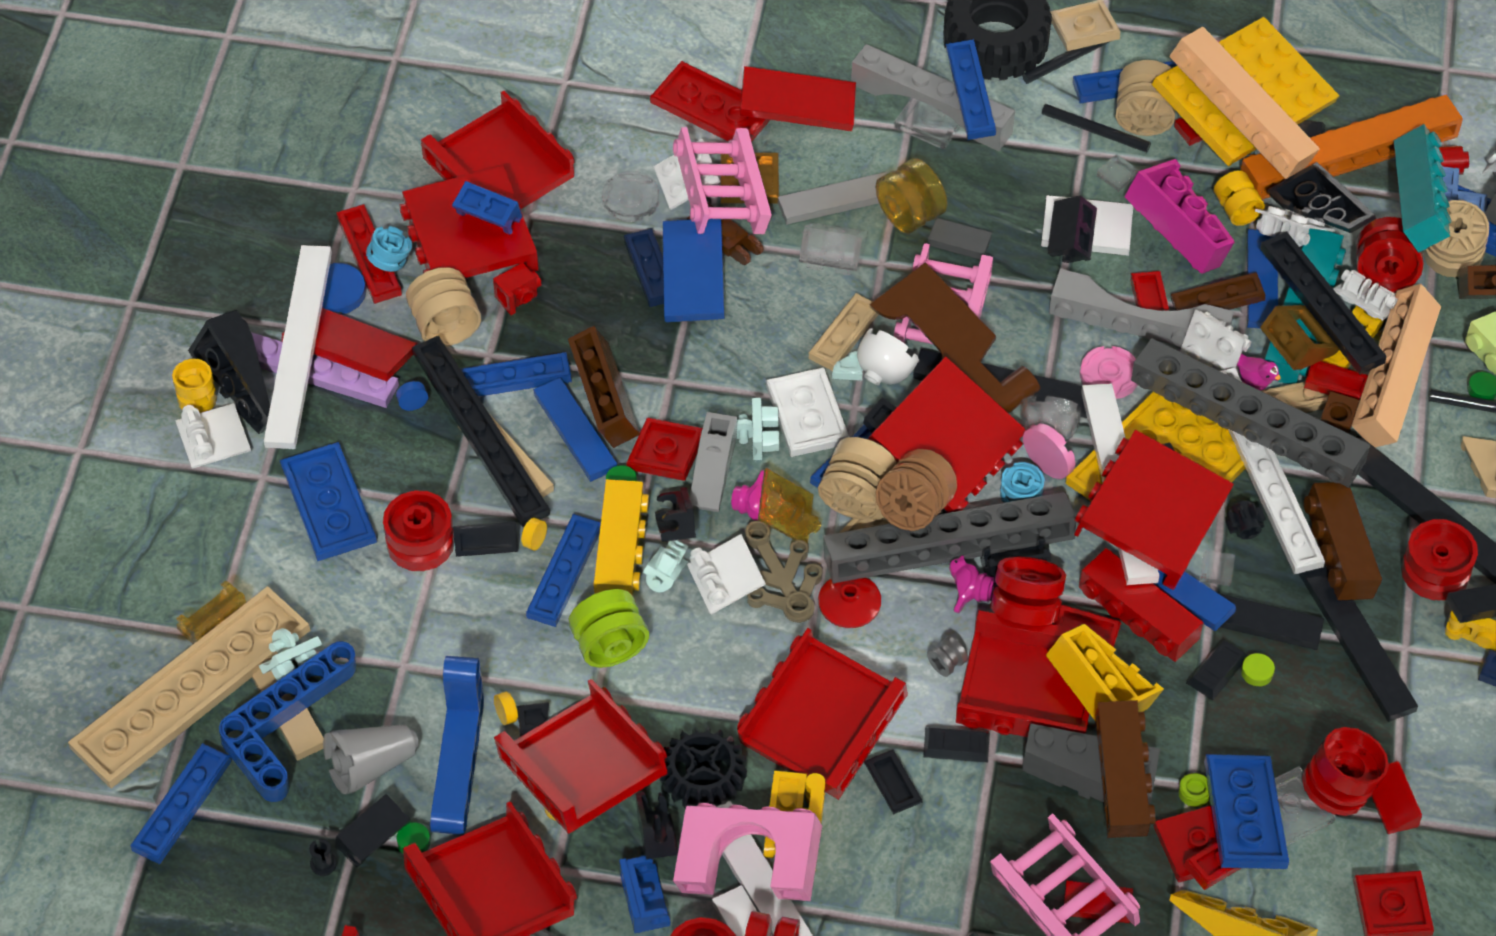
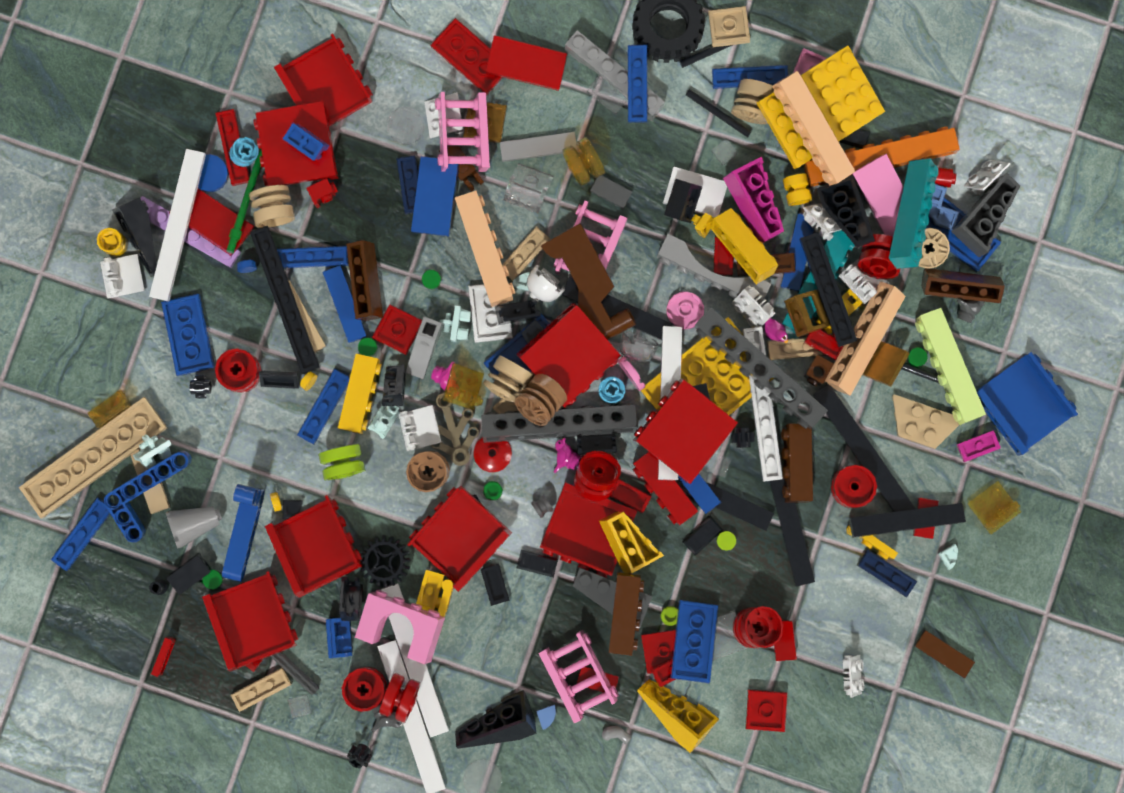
camera: 15 degrees right, 30 degrees up
none -> black gear [190,375,212,399]
none -> green bar [226,149,262,254]
none -> medium nougat wheel [406,451,450,492]
none -> green tile [422,270,441,290]
none -> light nougat brick [455,191,515,307]
none -> green tile [483,481,503,501]
none -> black hinge [495,300,540,325]
none -> yellow tile [691,212,713,238]
none -> yellow brick [710,208,778,285]
none -> bright pink tile [852,154,904,237]
none -> pearl gold tile [862,341,909,387]

